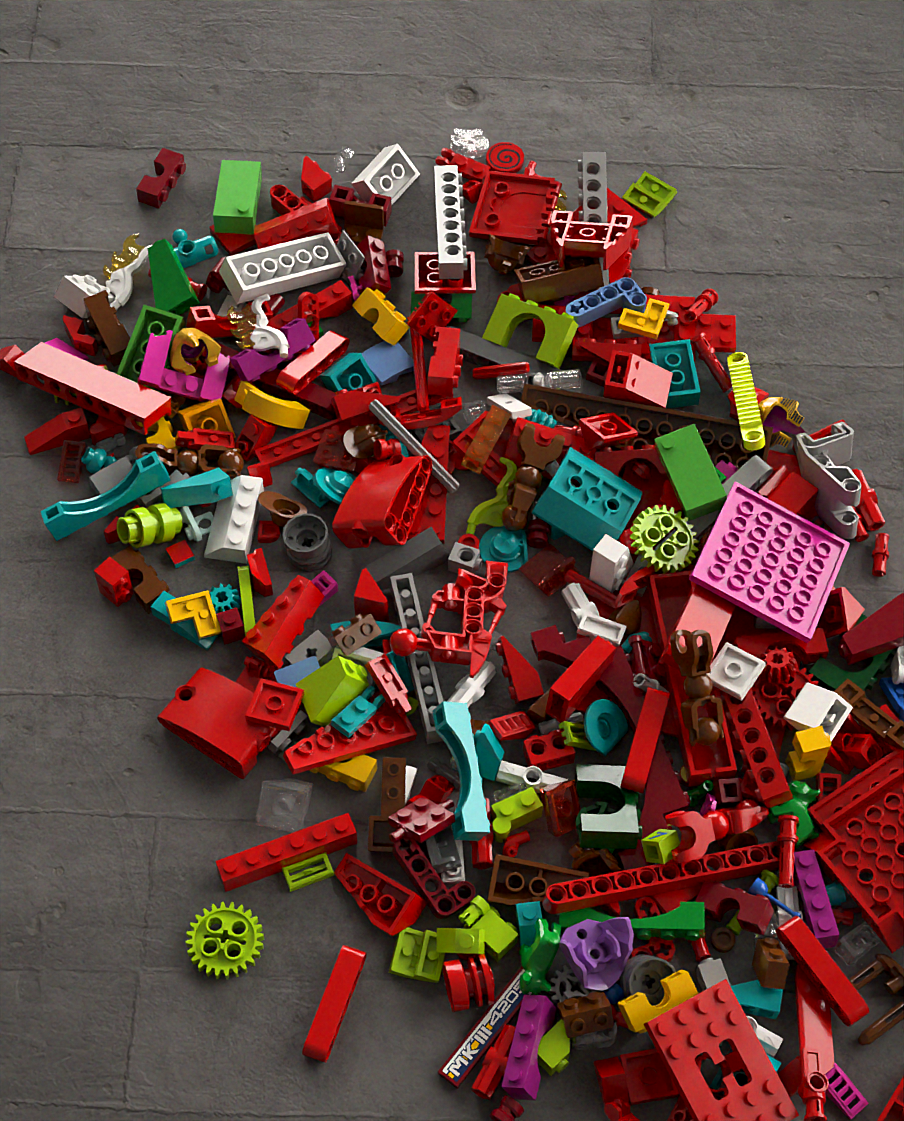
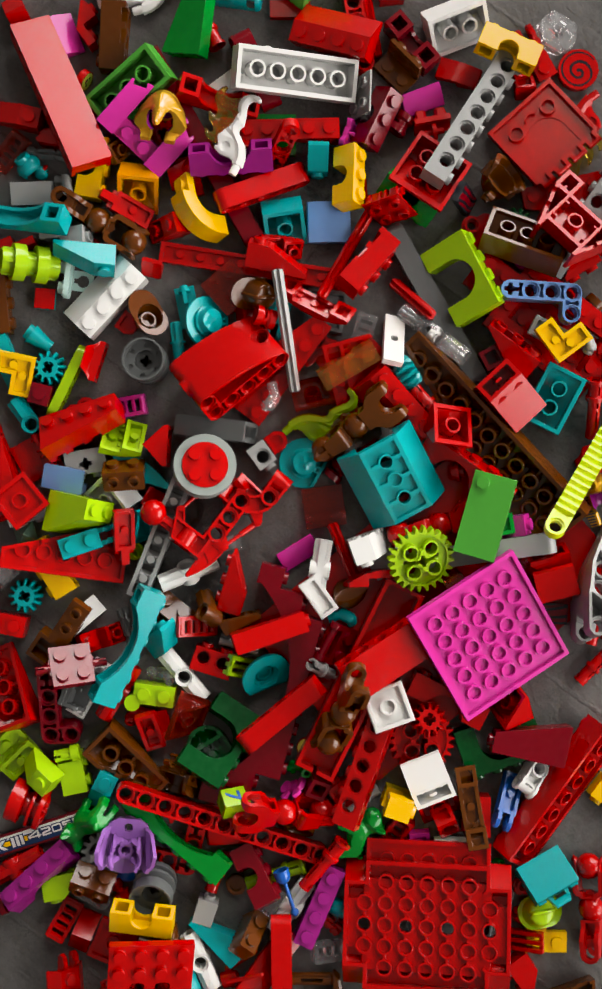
camera: 30 degrees right, 30 degrees up
none -> teal piece [7,396,39,434]
none -> teal gear [8,578,44,613]
none -> teal cone [22,324,54,351]
none -> red slope [45,895,85,944]
none -> lime slope [98,419,147,457]
none -> red slope [134,710,173,752]
none -> teal axle [169,321,186,360]
none -> wheel [173,434,237,499]
none -> reddish brown piece [195,588,223,628]
none -> red plant [220,951,264,989]
none -> clear arm [261,381,281,411]
none -> dark pink slope [276,533,315,572]
none -> clear red slope [291,374,336,413]
none -> teal slope [307,141,329,180]
none -> dark pink slope [401,82,445,117]
none -> red hips [413,107,451,141]
none -> red slope [435,57,483,90]
none -> black tile [451,181,477,217]
none -> yellow arch [473,21,544,77]

